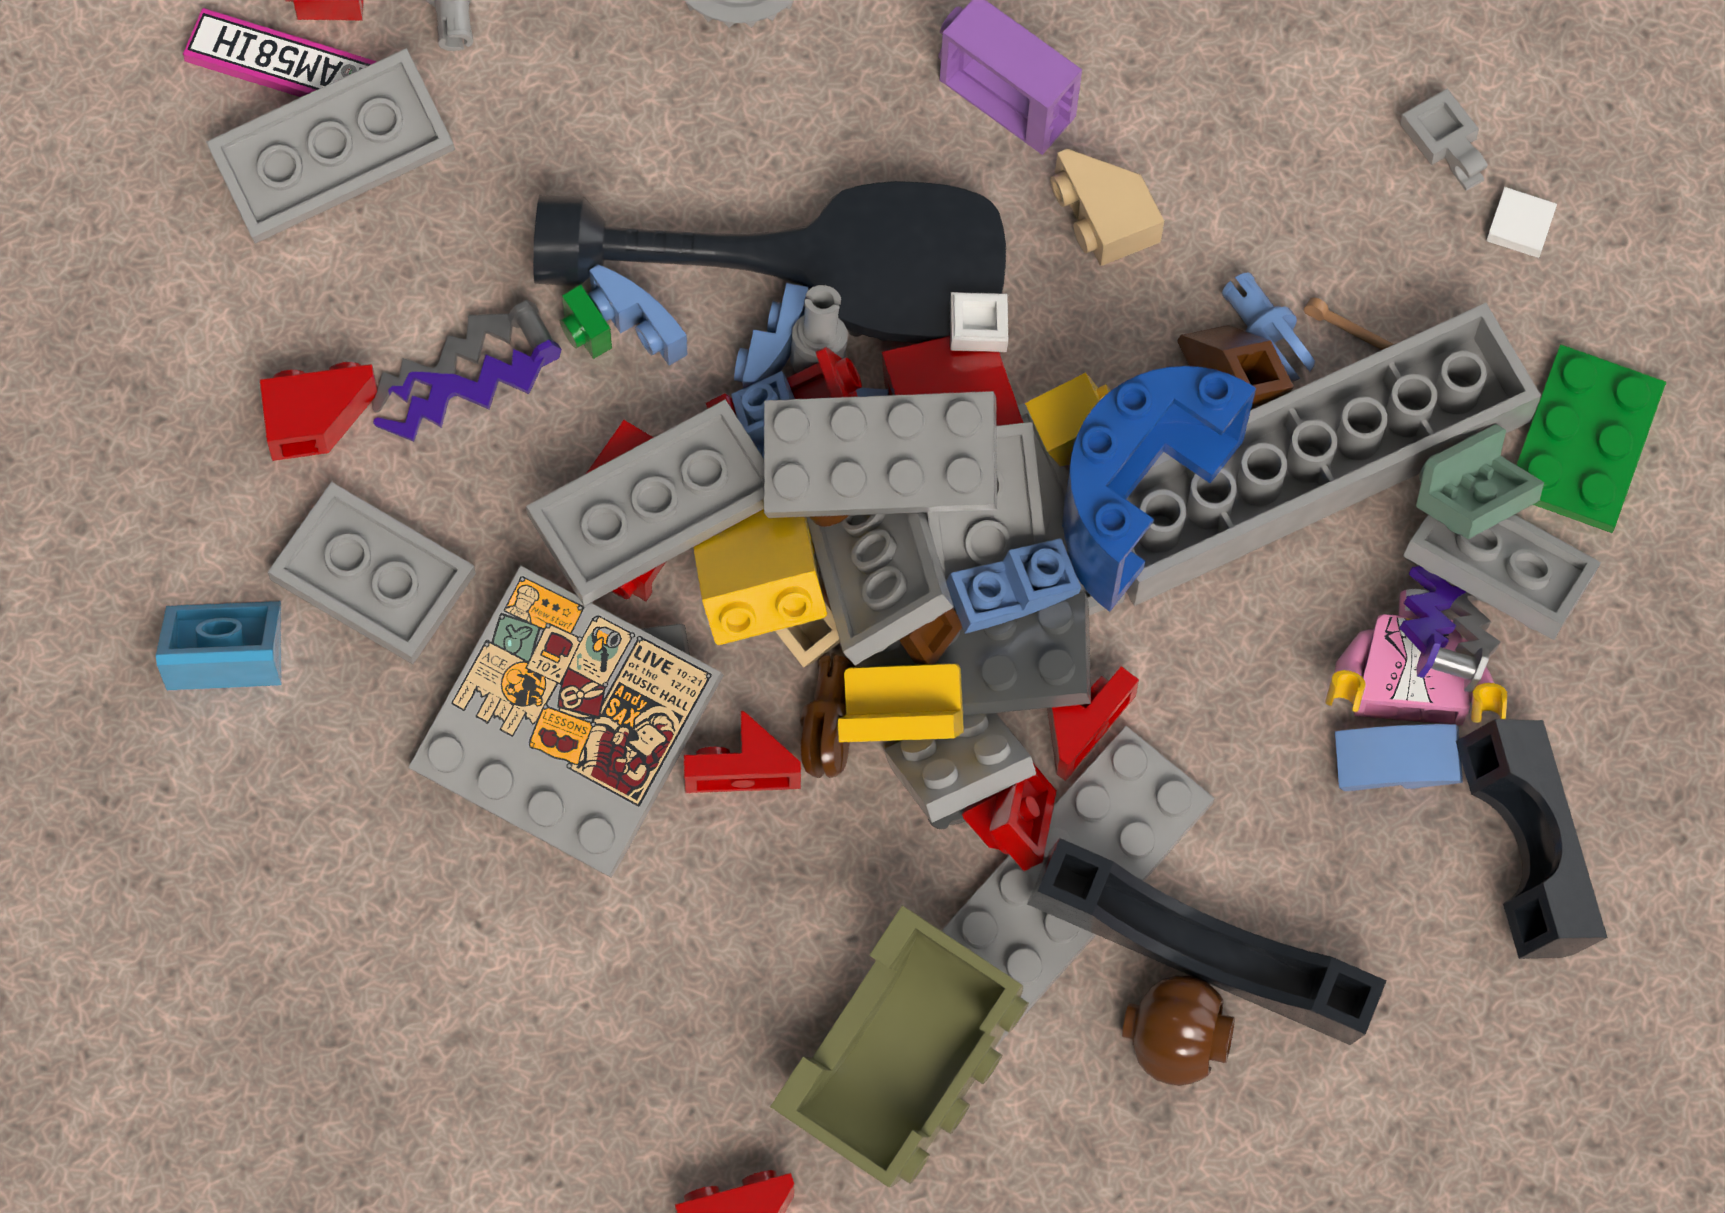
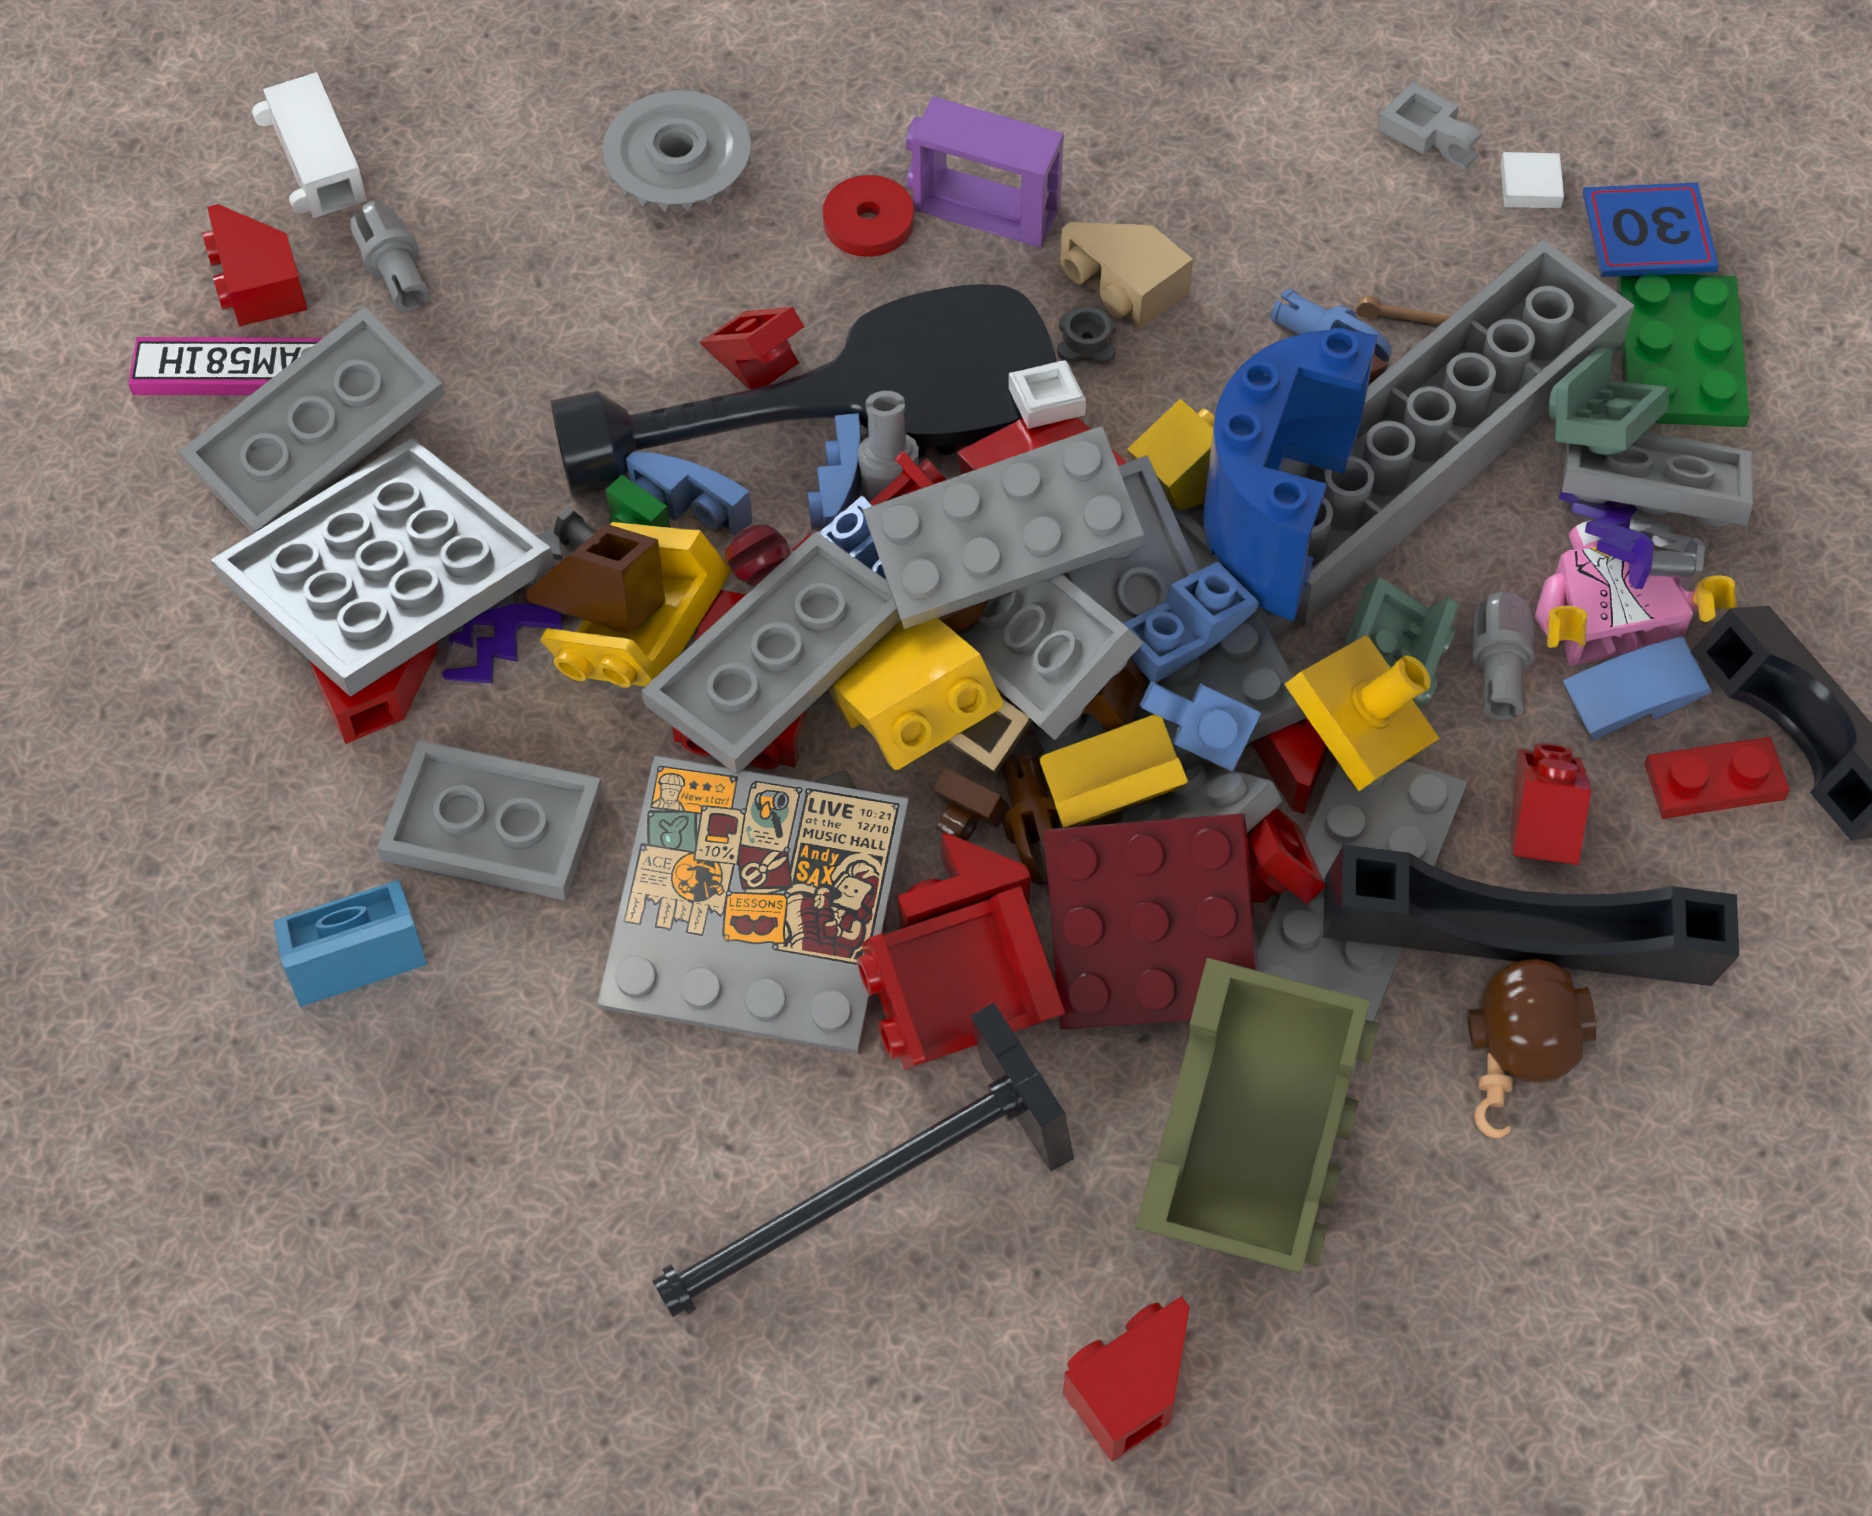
camera: 15 degrees left, 10 degrees down
none -> light grey plate [210,438,556,697]
none -> reddish brown slope [526,524,665,634]
none -> yellow panel [540,522,732,688]
none -> black tile [653,1002,1074,1317]
none -> red slope [700,307,804,390]
none -> dark red arm [725,525,791,587]
none -> red piece [823,175,914,257]
none -> red panel [857,886,1066,1070]
none -> reddish brown tile [932,767,1010,841]
none -> dark red plate [1044,813,1259,1030]
none -> dark grey plate [1057,307,1117,364]
none -> medium blue plate [1139,681,1261,772]
none -> yellow tile [1284,635,1440,791]
none -> sand green bracket [1343,576,1458,708]
none -> light grey arm [1472,590,1535,721]
none -> light nougat hand [1474,1053,1513,1138]
none -> red slope [1510,743,1592,865]
none -> blue piece [1583,182,1719,277]
none -> red plate [1644,736,1790,819]

